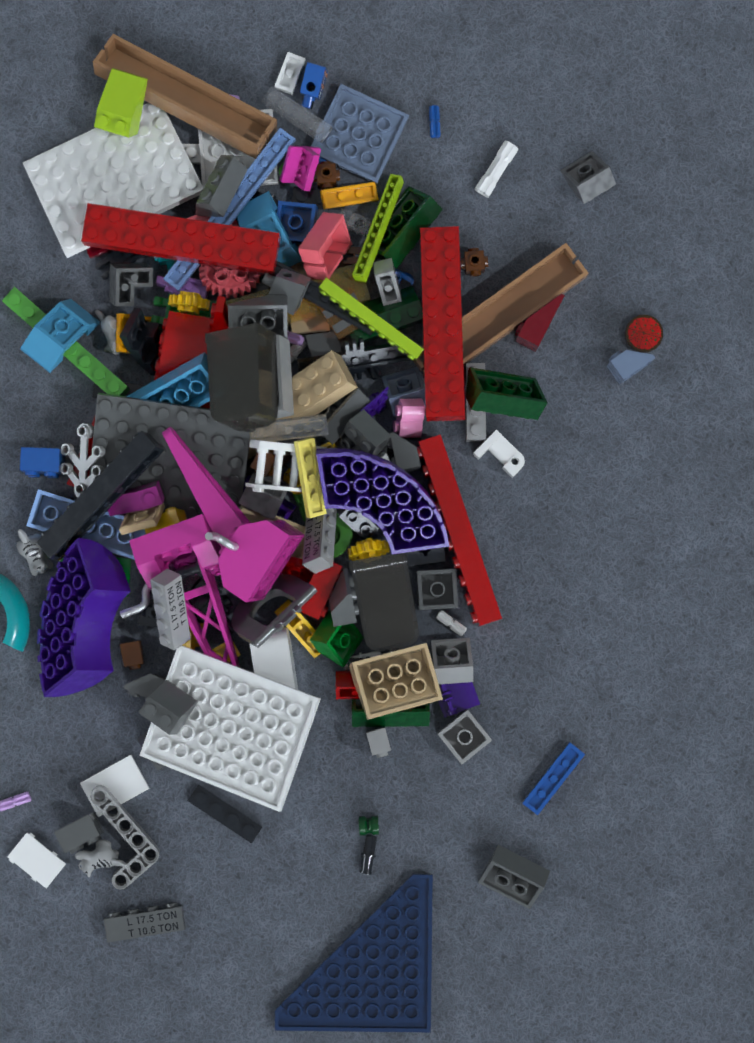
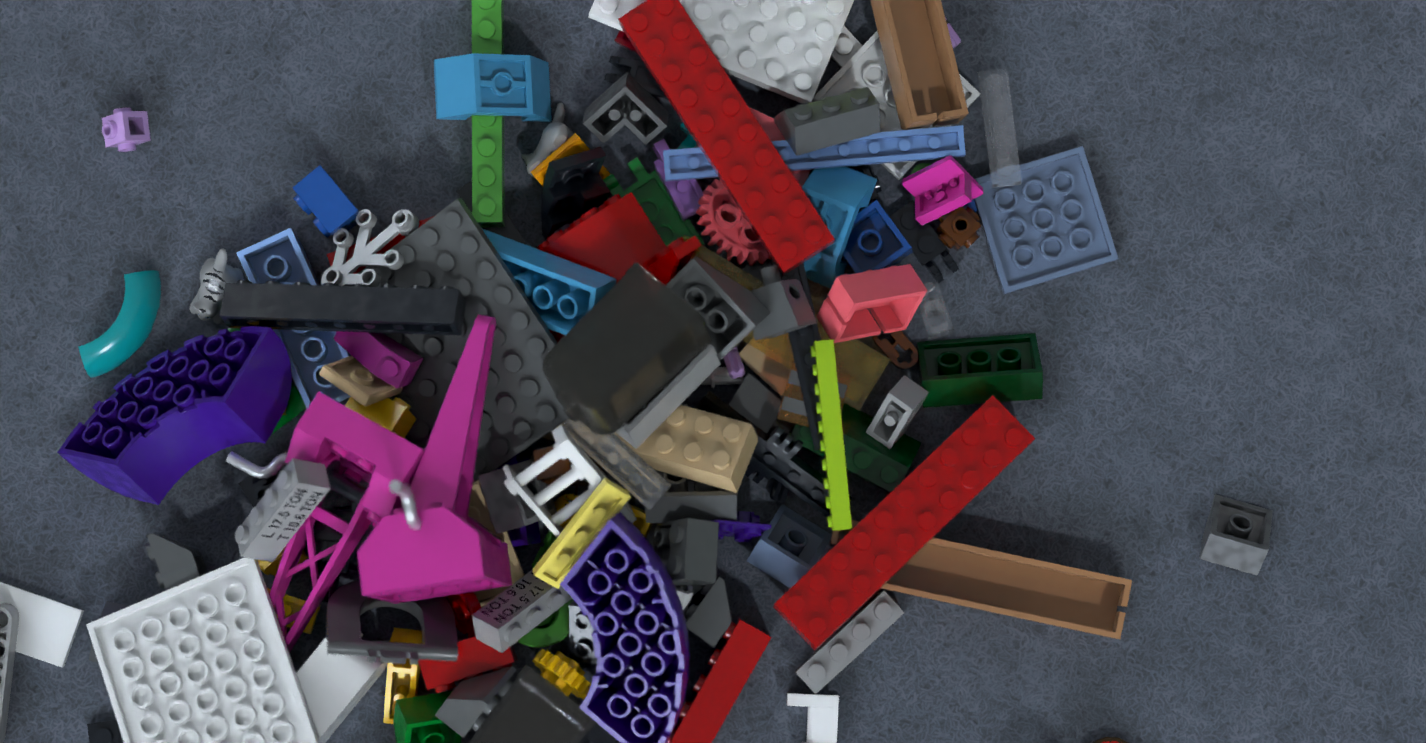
camera: 50 degrees right, 0 degrees up
reddish brown brick [120,641,145,670] -> none
dark grey slope [139,680,198,735] -> none
yellow gear [168,291,210,314] -> none
white plate [274,52,306,95] -> none
blue torso [300,62,328,109] -> none
light orange tile [320,182,379,210] -> none
lime piece [352,174,404,283] -> none
bright pink brick [393,398,425,438] -> none
blue piece [395,269,414,285] -> none
blue piece [429,105,441,138] -> none
reddish brown brick [461,248,488,277] -> none
dark green slope [466,367,548,420] -> none
white axle [475,141,518,198] -> none
dark red slope [515,294,565,352] -> none

